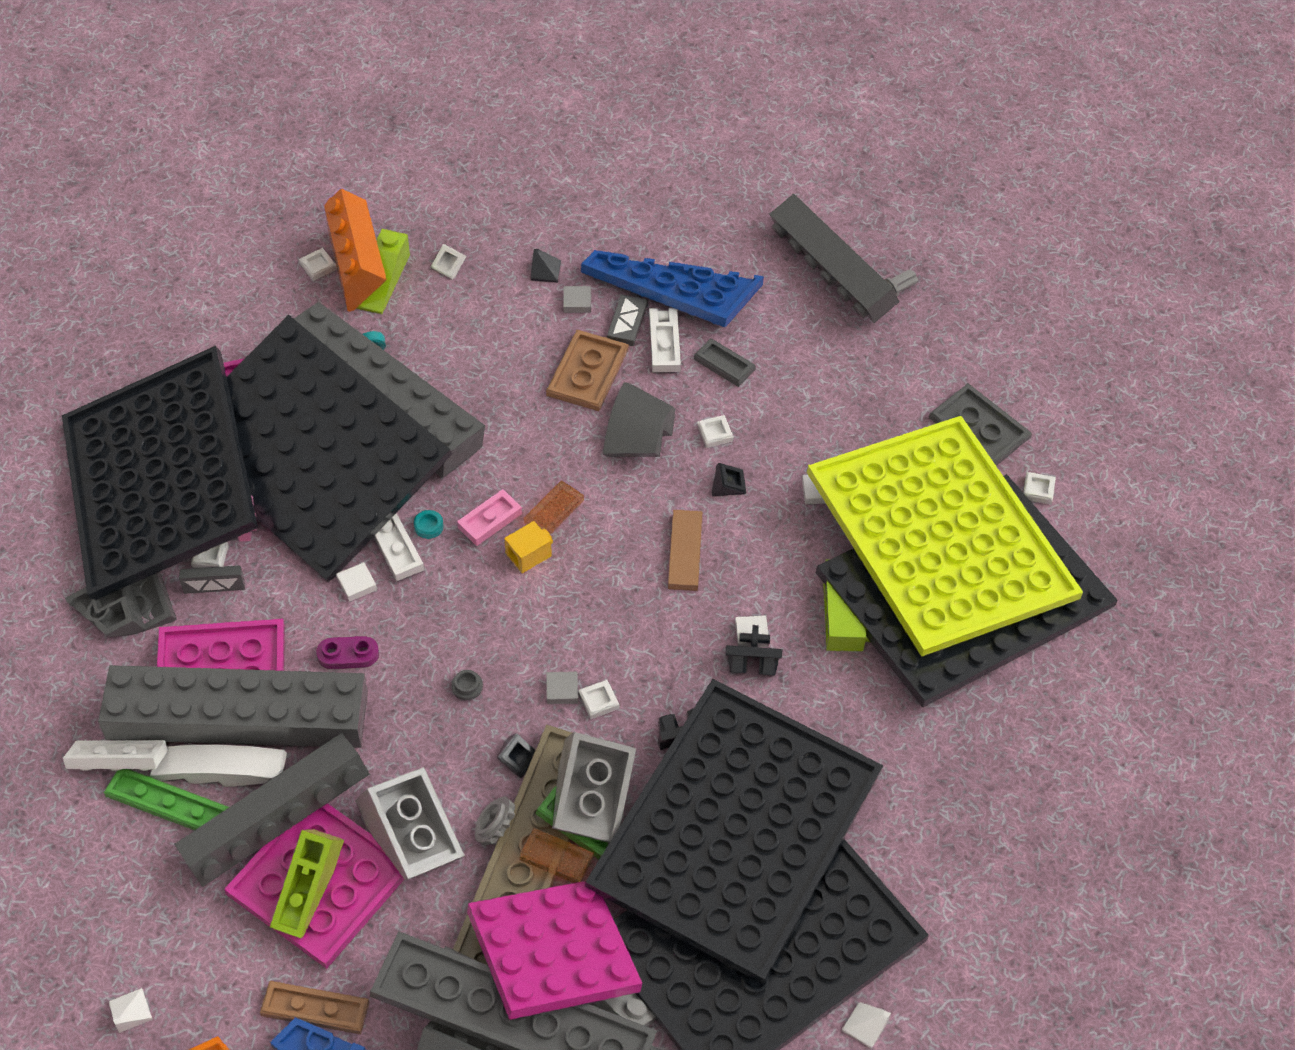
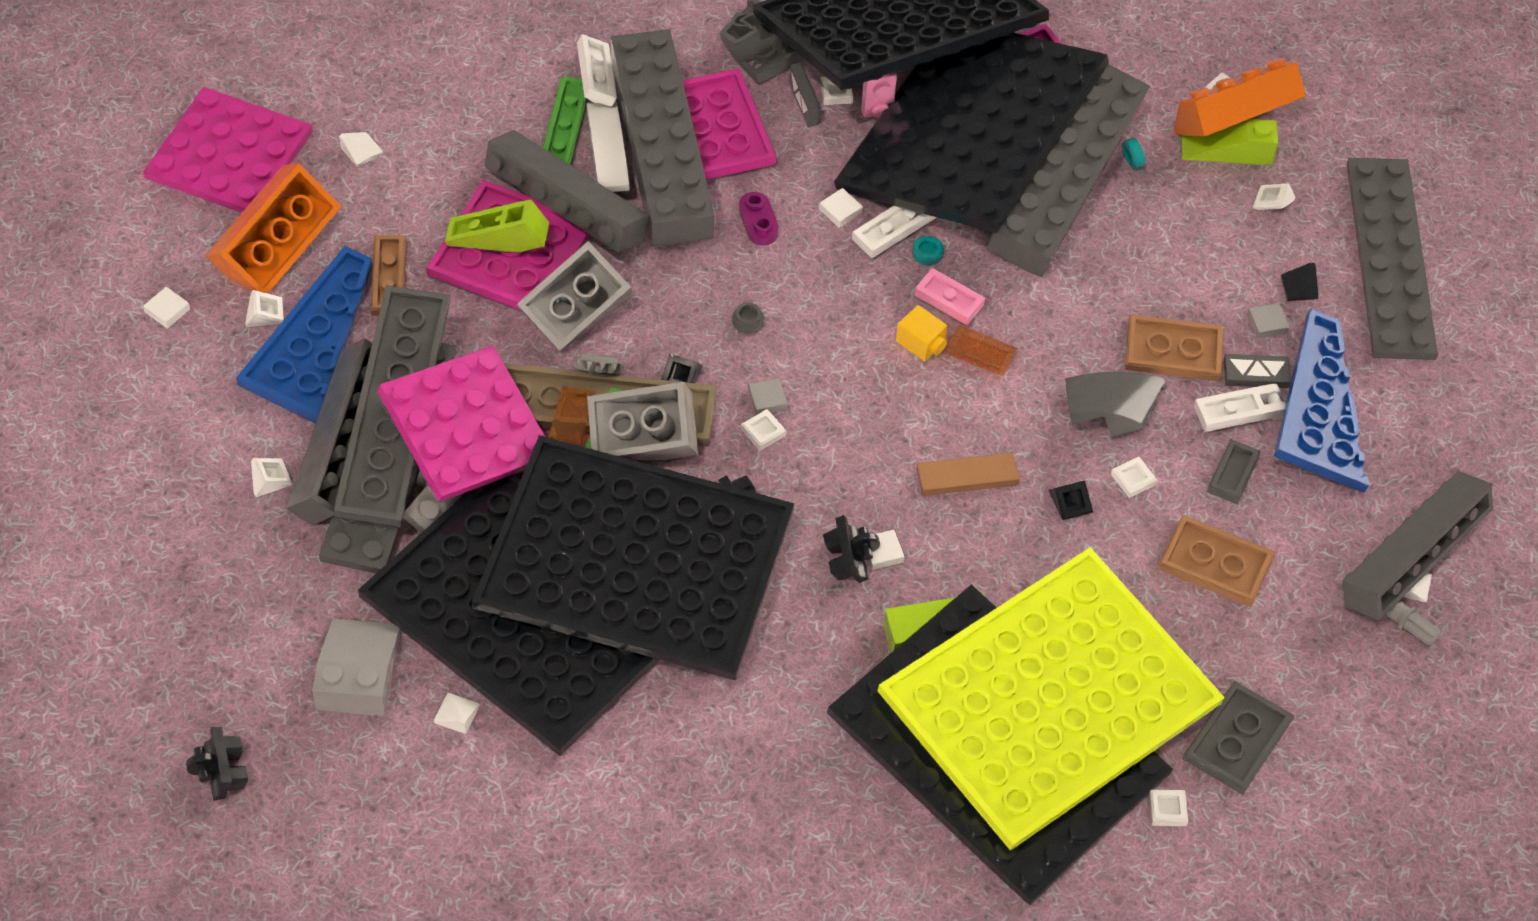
camera: 75 degrees right, 0 degrees up
none -> medium nougat tile [1158,514,1275,607]
none -> dark grey plate [1347,157,1438,360]

